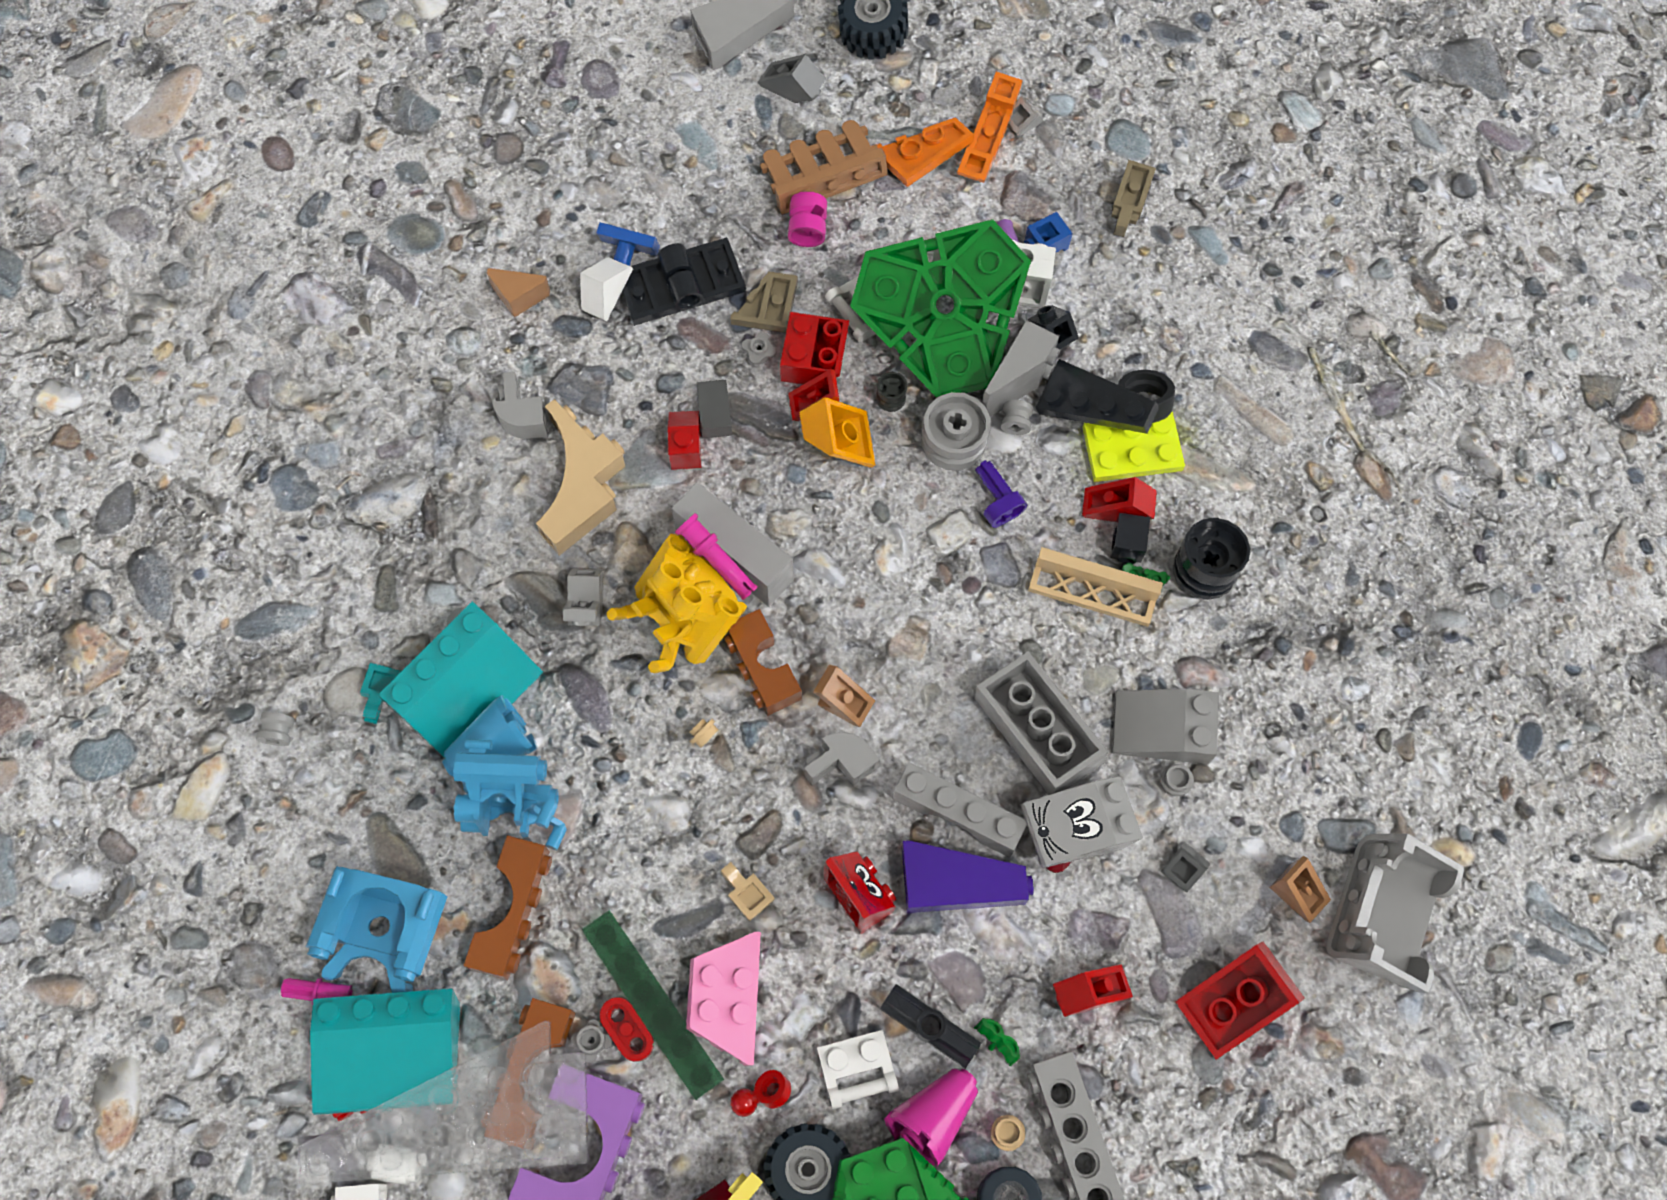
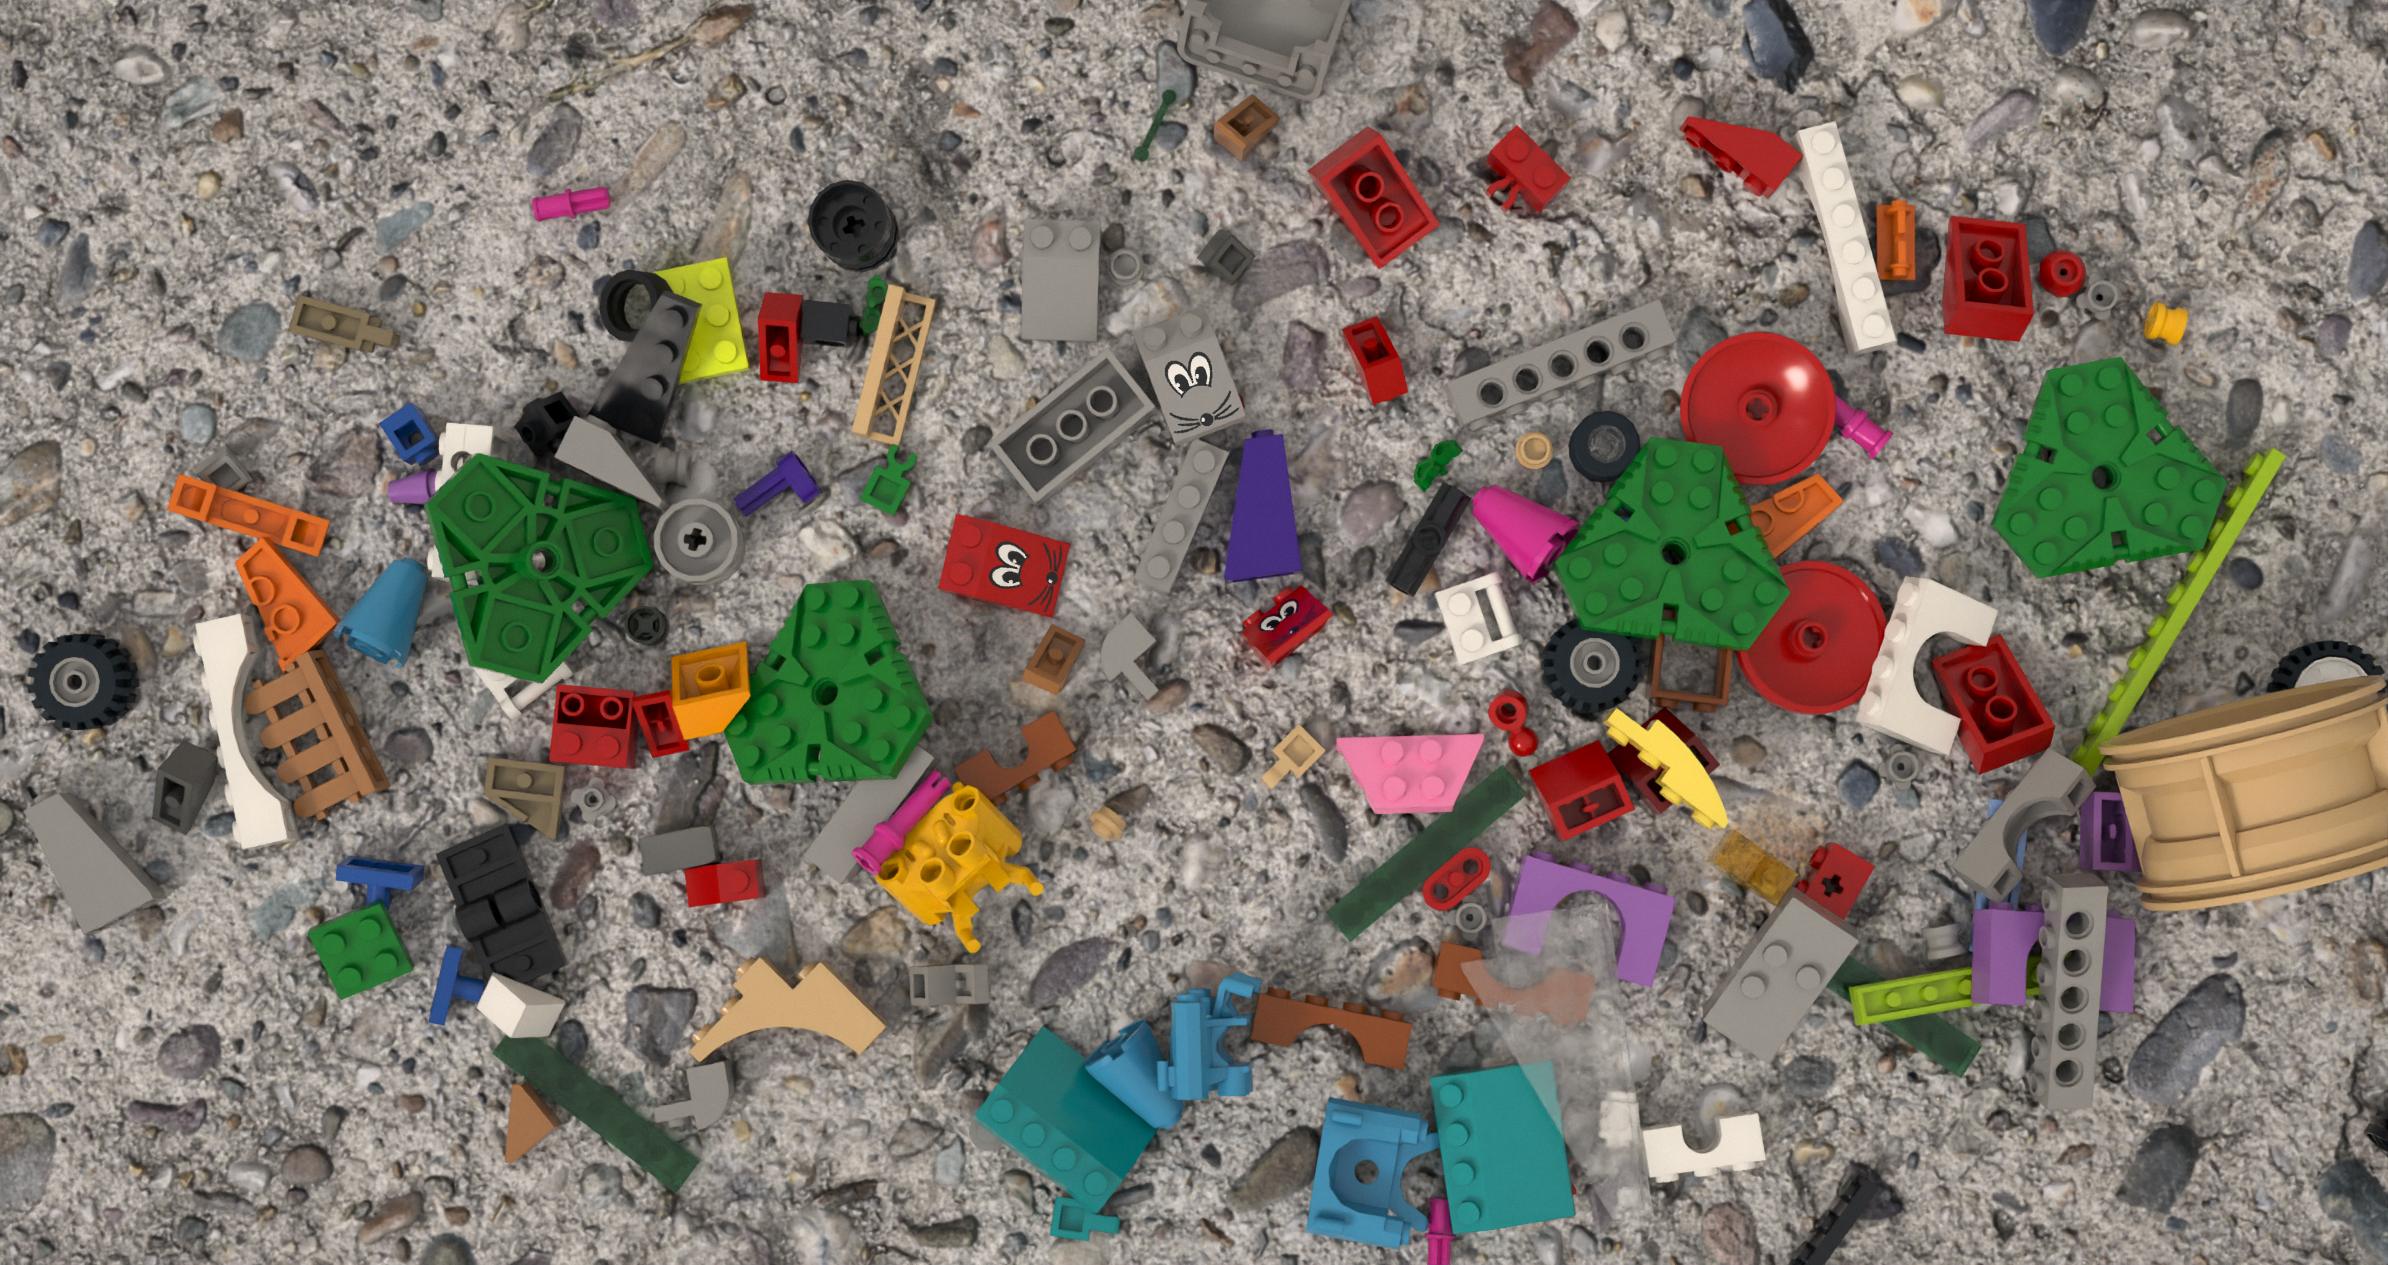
camera: 90 degrees left, 15 degrees up
dark pink wheel [788,191,828,247] -> none
none -> white arch [193,614,299,850]
none -> green plate [308,899,415,1000]
none -> dark azure cone [332,557,429,668]
none -> blue tile [336,856,424,910]
none -> clear green tile [492,1035,702,1193]
none -> dark pink axle [532,187,611,222]
none -> green plate [723,580,934,785]
none -> green plate [860,444,918,517]
none -> red slope [938,514,1070,618]
none -> clear green hinge [1134,89,1177,162]
none -> red brick [1485,125,1571,214]
none -> red slope [1528,740,1635,841]

